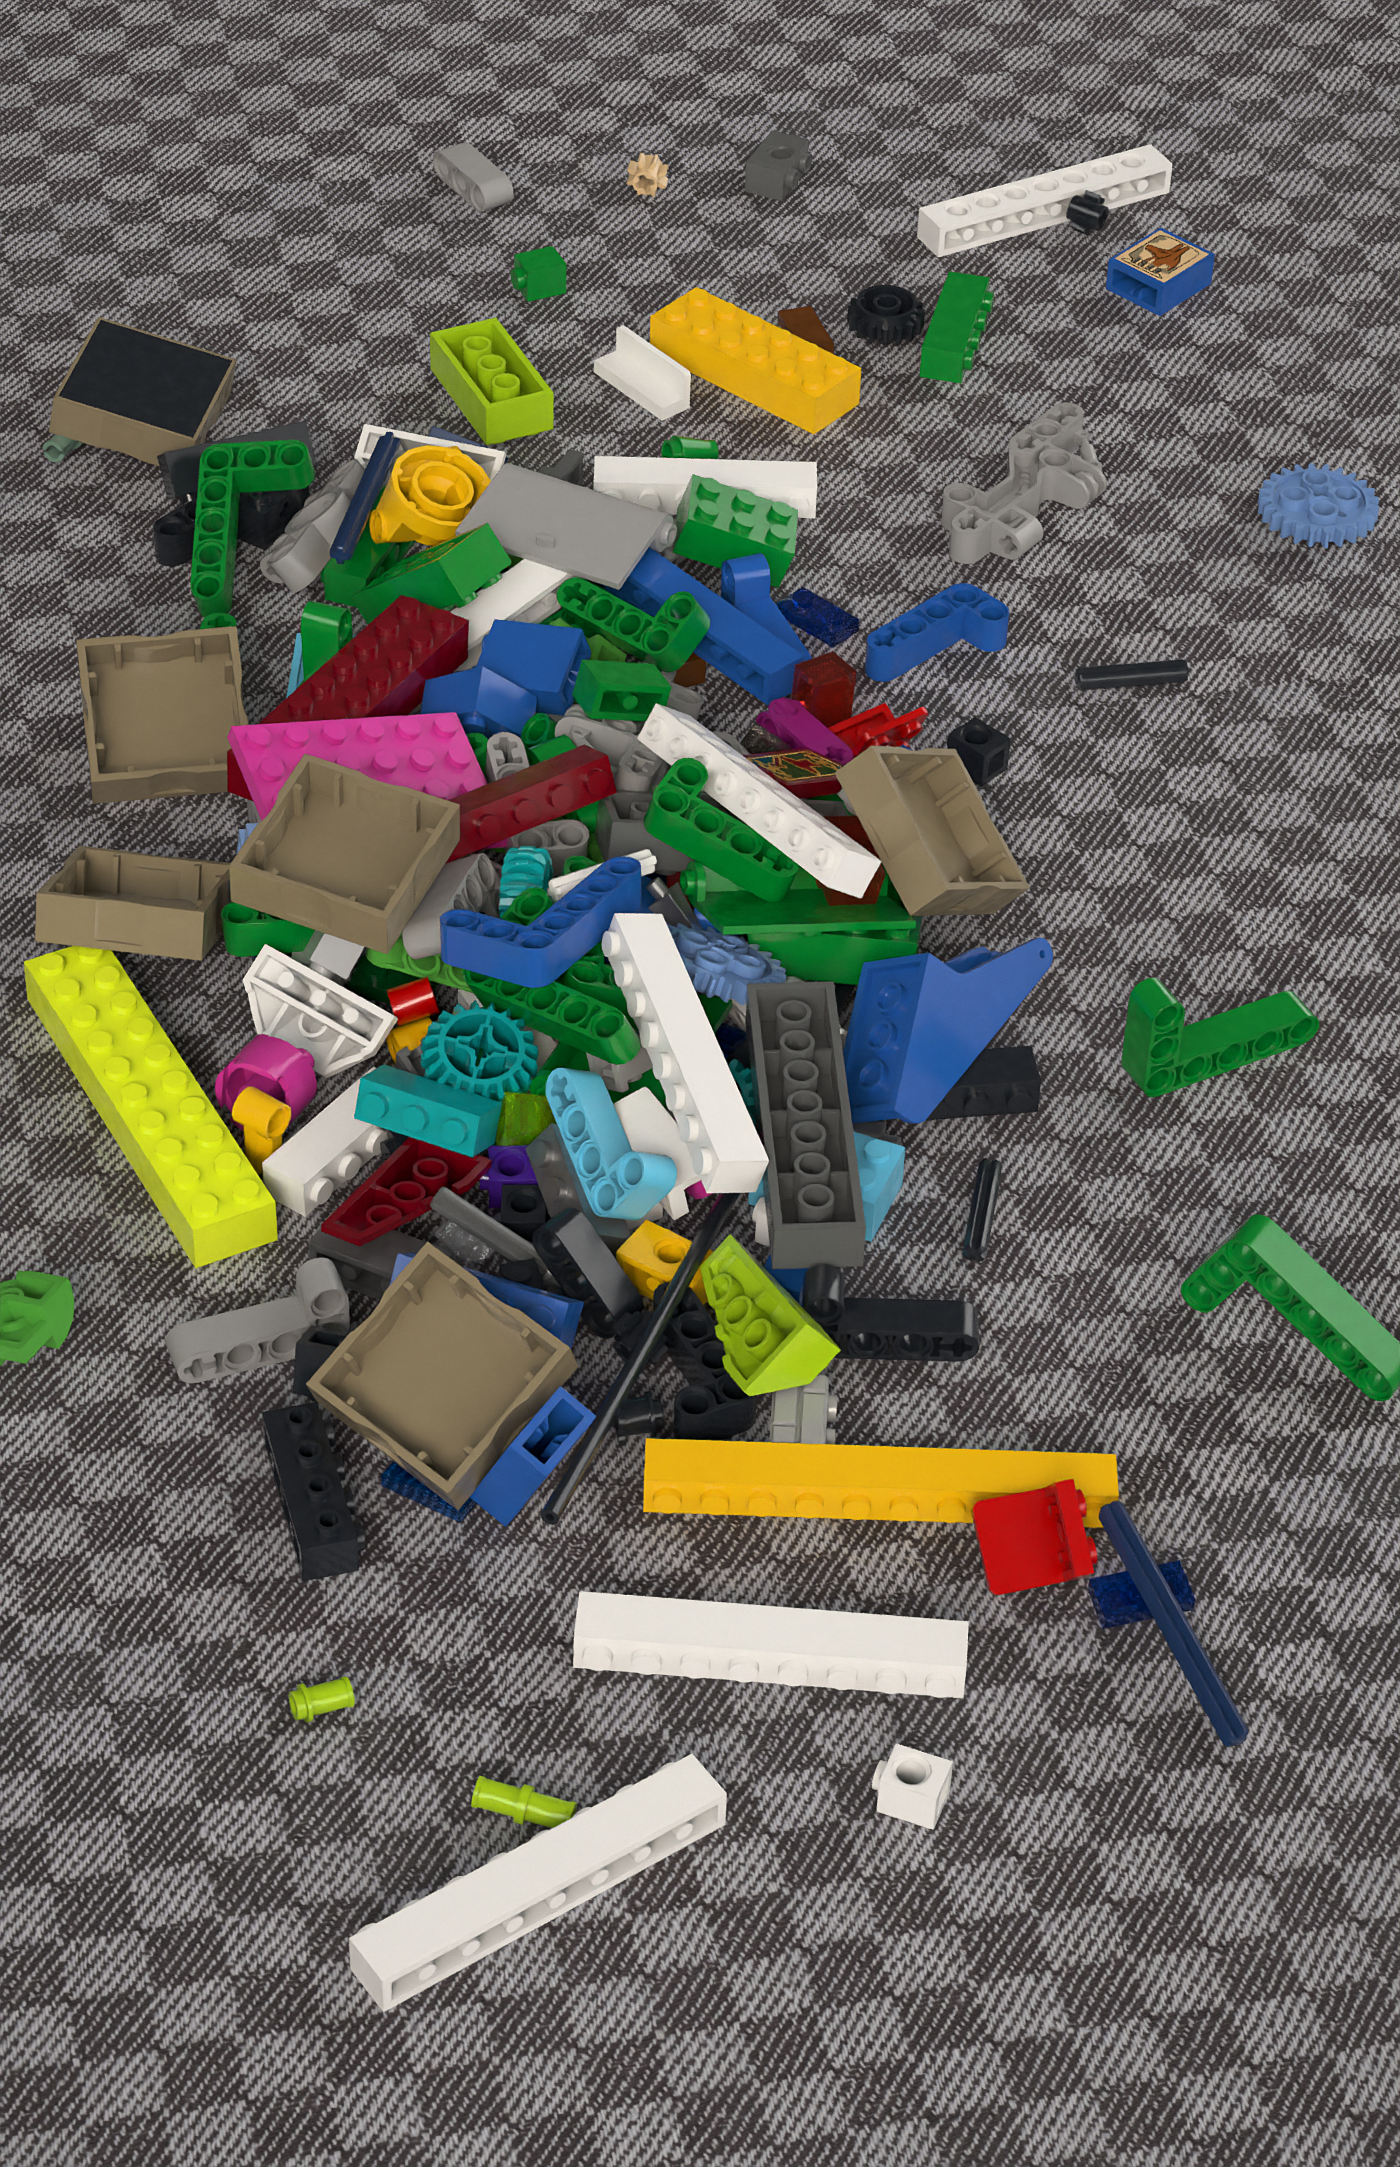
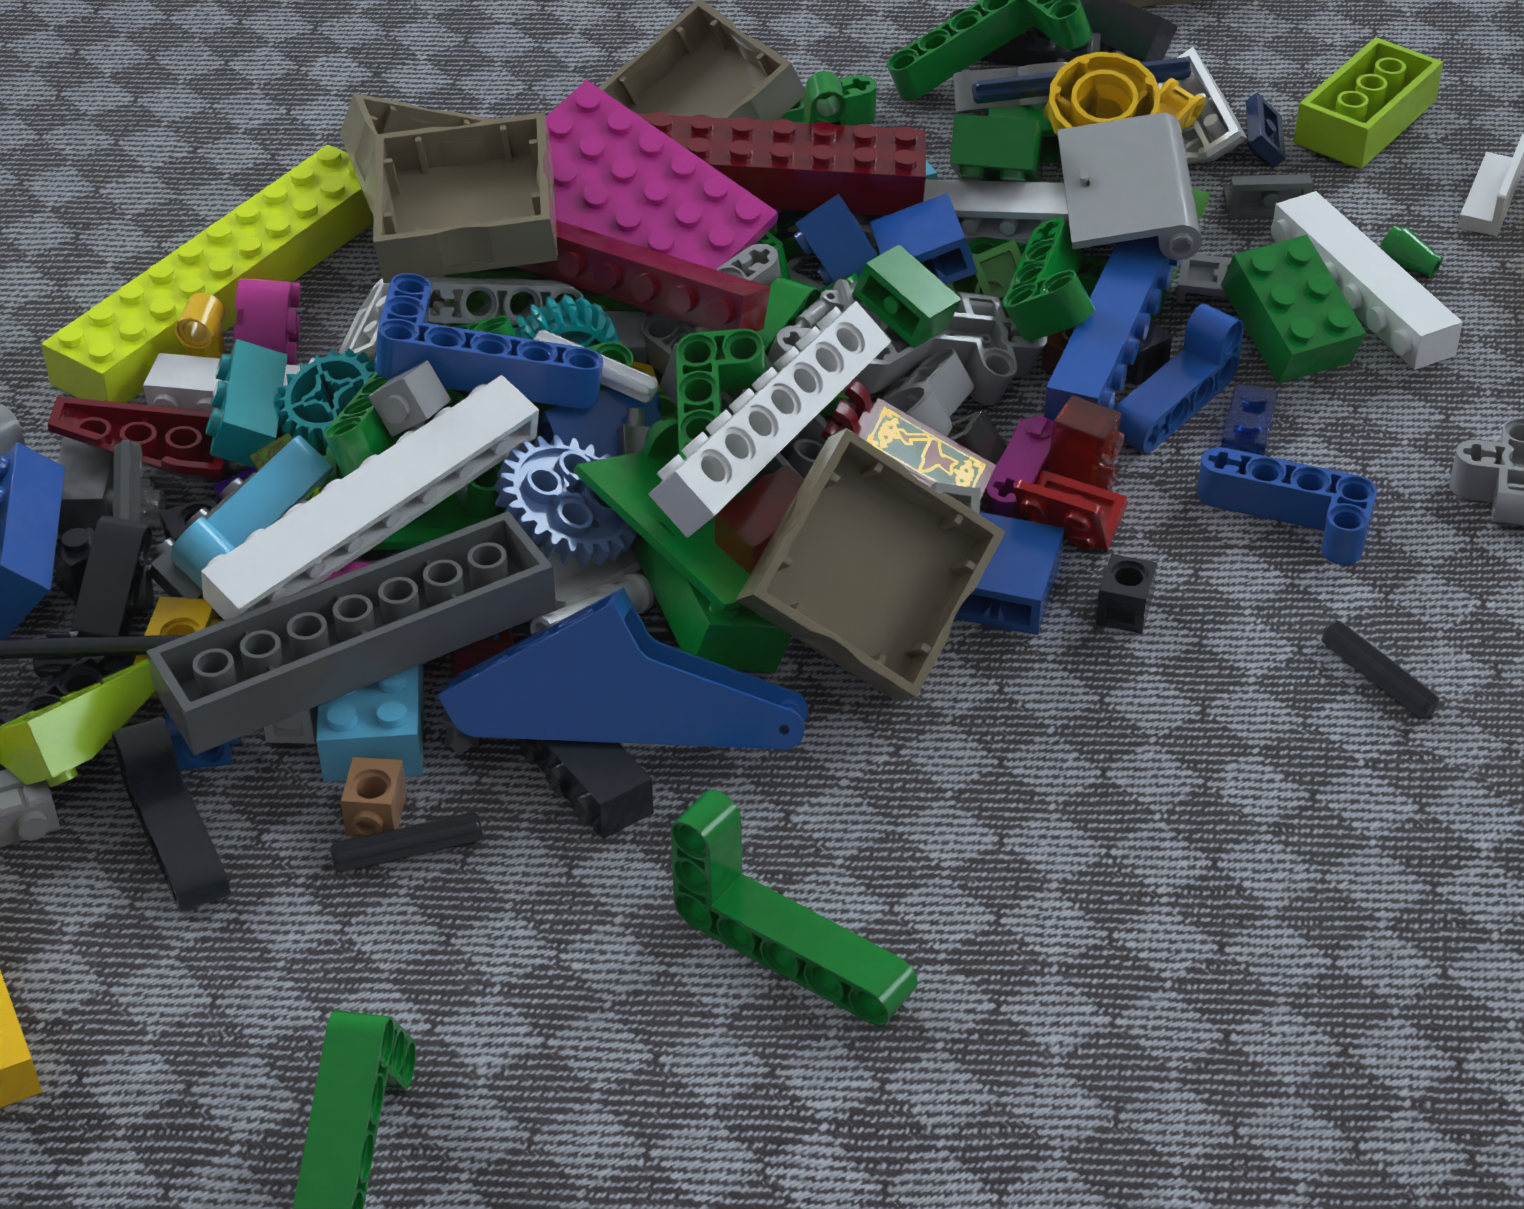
camera: 65 degrees right, 0 degrees up
none -> medium nougat brick [340,757,407,837]
none -> light grey brick [368,360,451,437]

